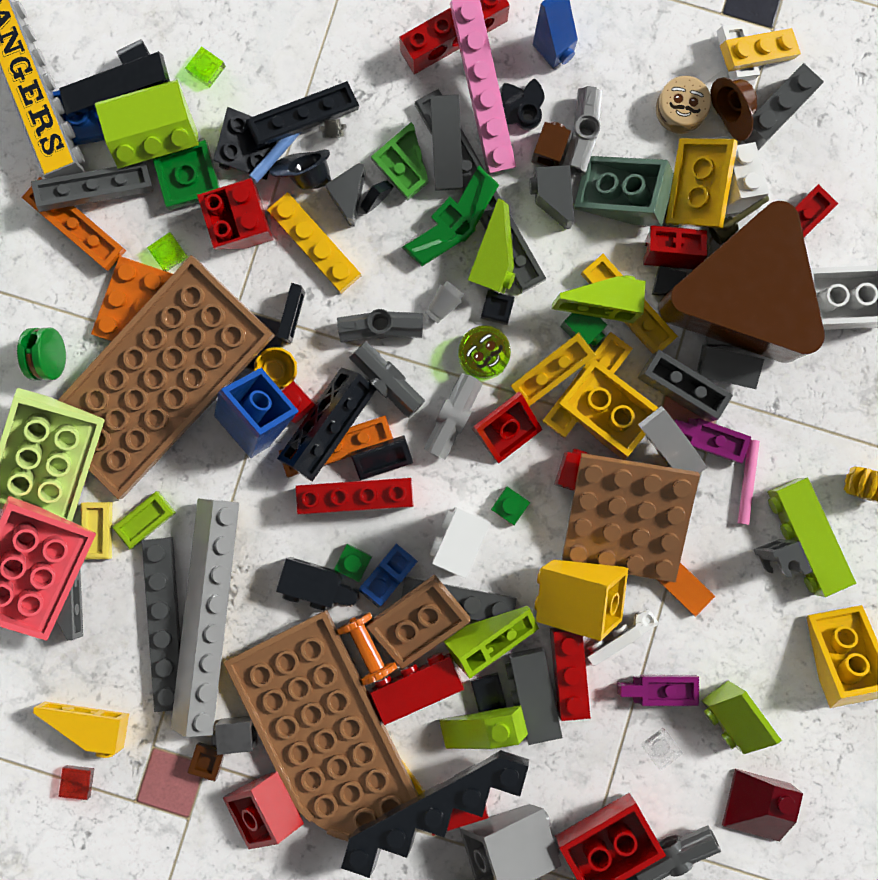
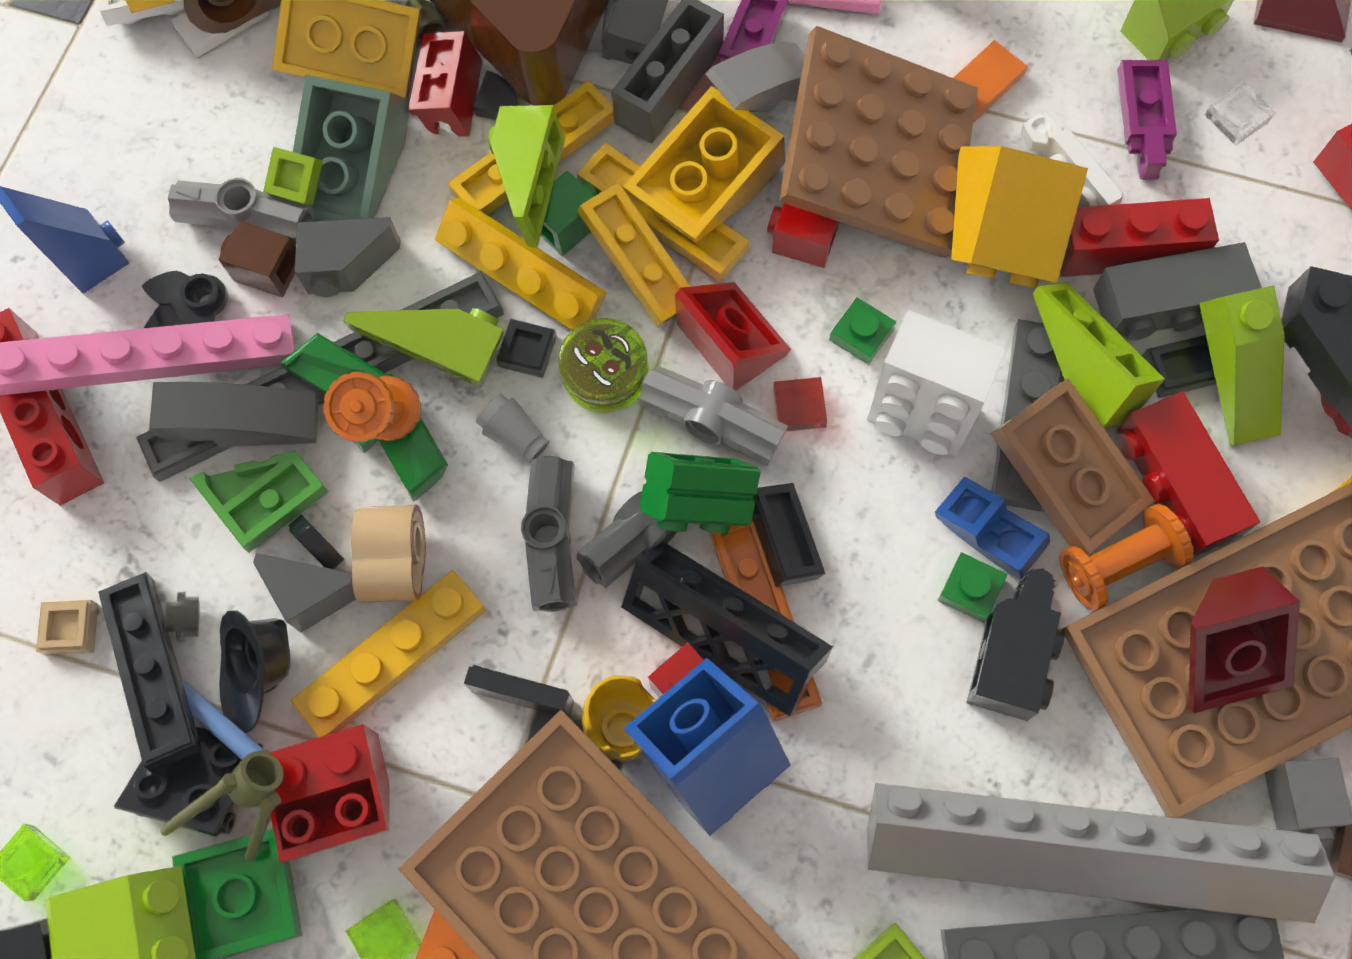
camera: 85 degrees left, 15 degrees down
red brick [296,478,414,514] -> none
tan head [656,76,711,134] -> none
none -> tan tile [36,600,98,655]
none -> olive plant [160,749,283,861]
none -> lime plate [263,147,323,205]
none -> orange hose [323,372,421,442]
none -> tan piece [351,504,426,603]
none -> yellow plate [435,198,607,334]
none -> green brick [639,452,760,534]
none -> clear red tile [773,377,828,431]
none -> dark red slope [1188,566,1300,713]

